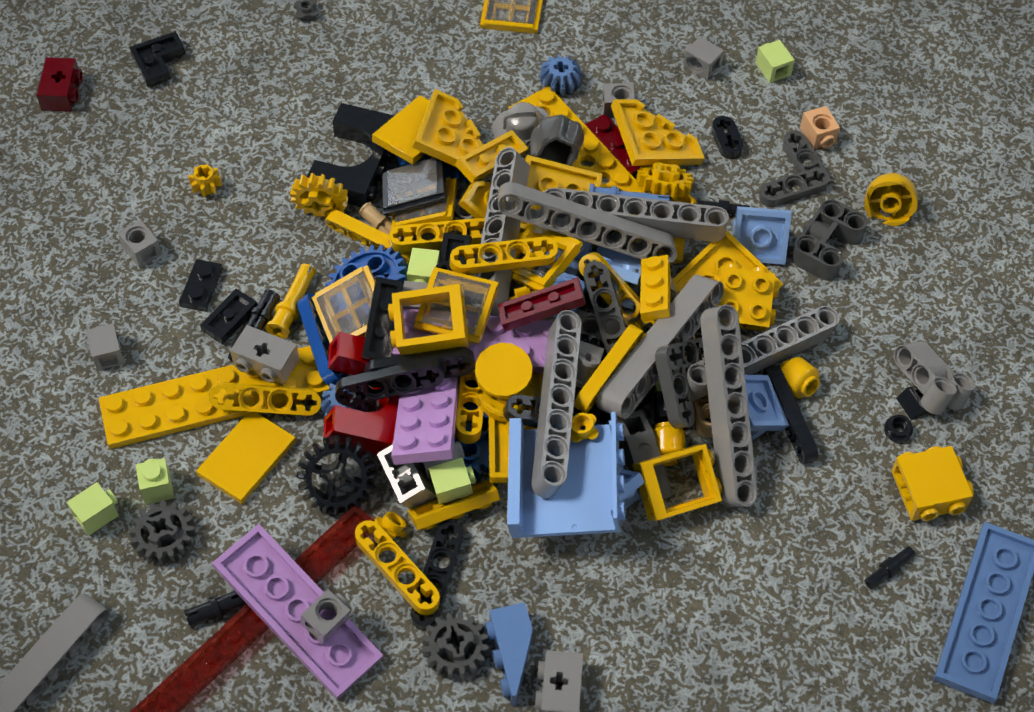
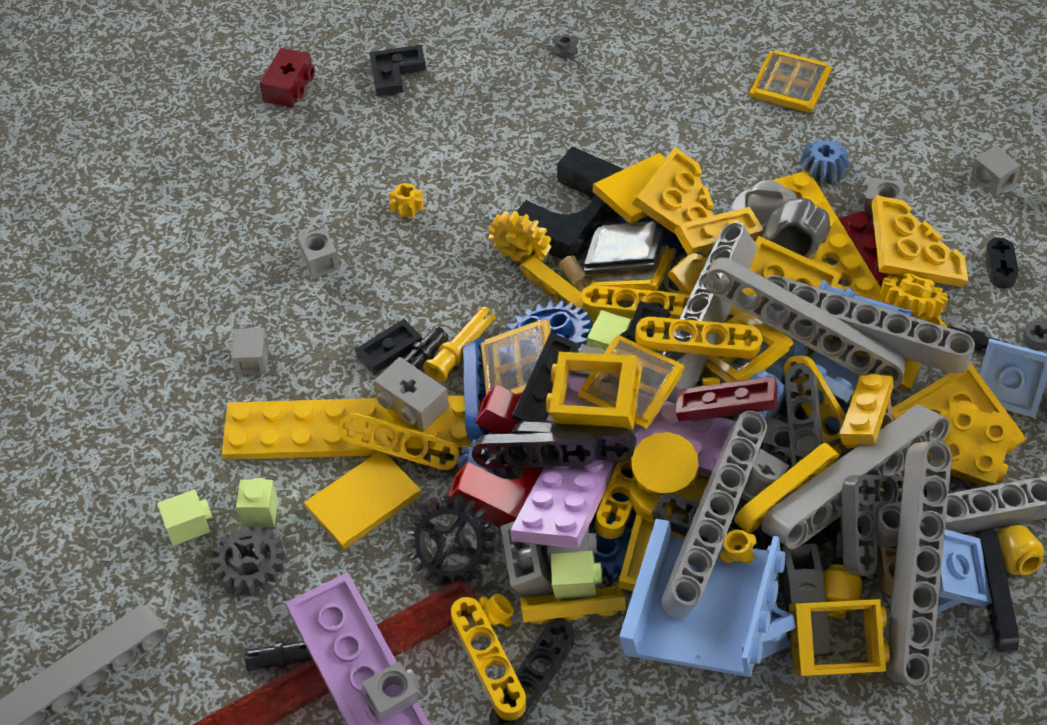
camera: 20 degrees right, 5 degrees down
black plate [179,259,223,312] -> none

